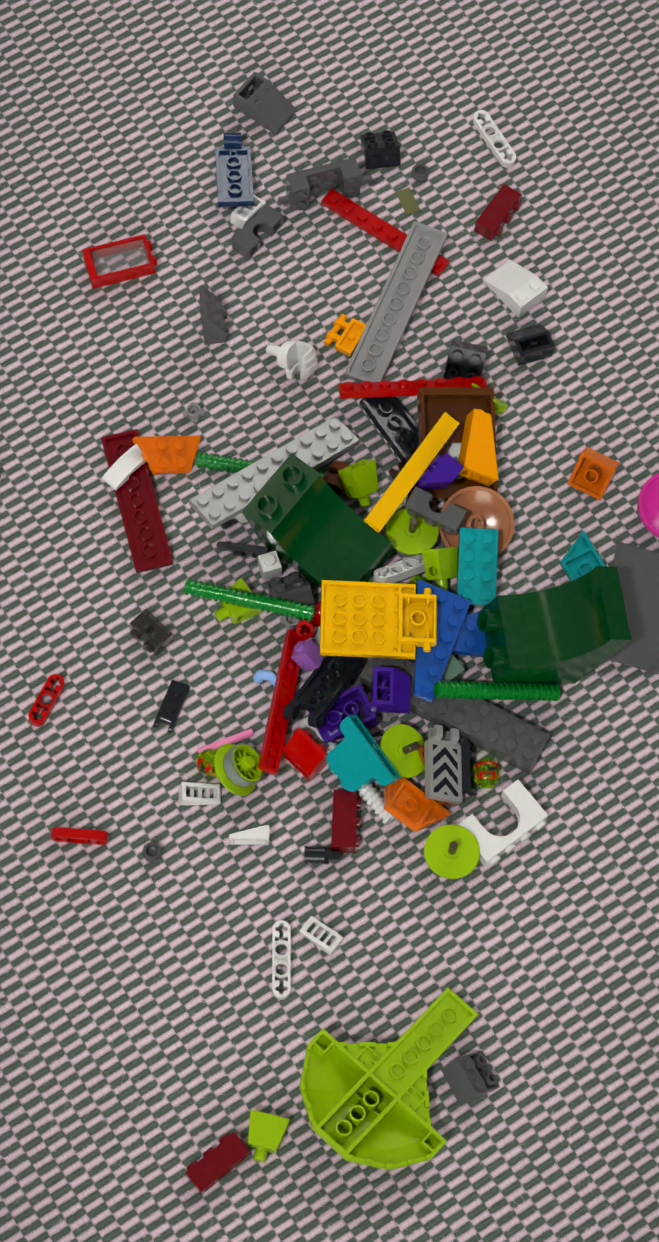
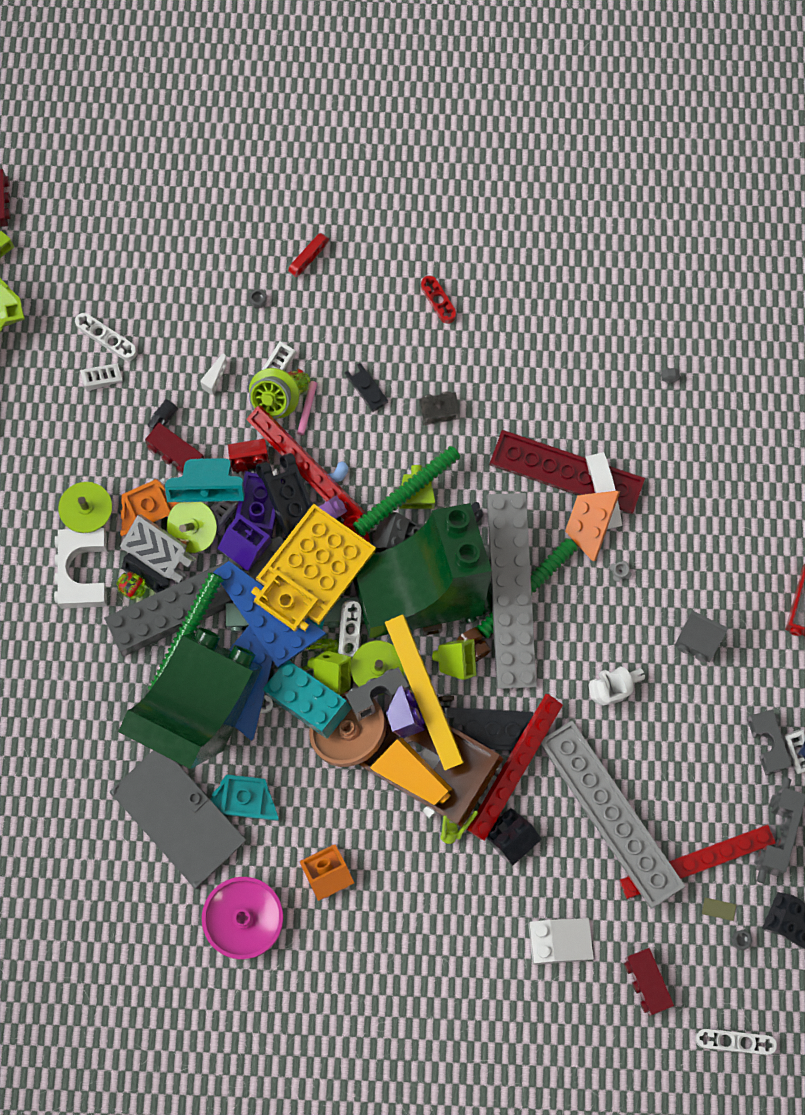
camera: 130 degrees right, 5 degrees up
light orange plate [323,314,366,357] -> none
black slope [506,324,555,366] -> none

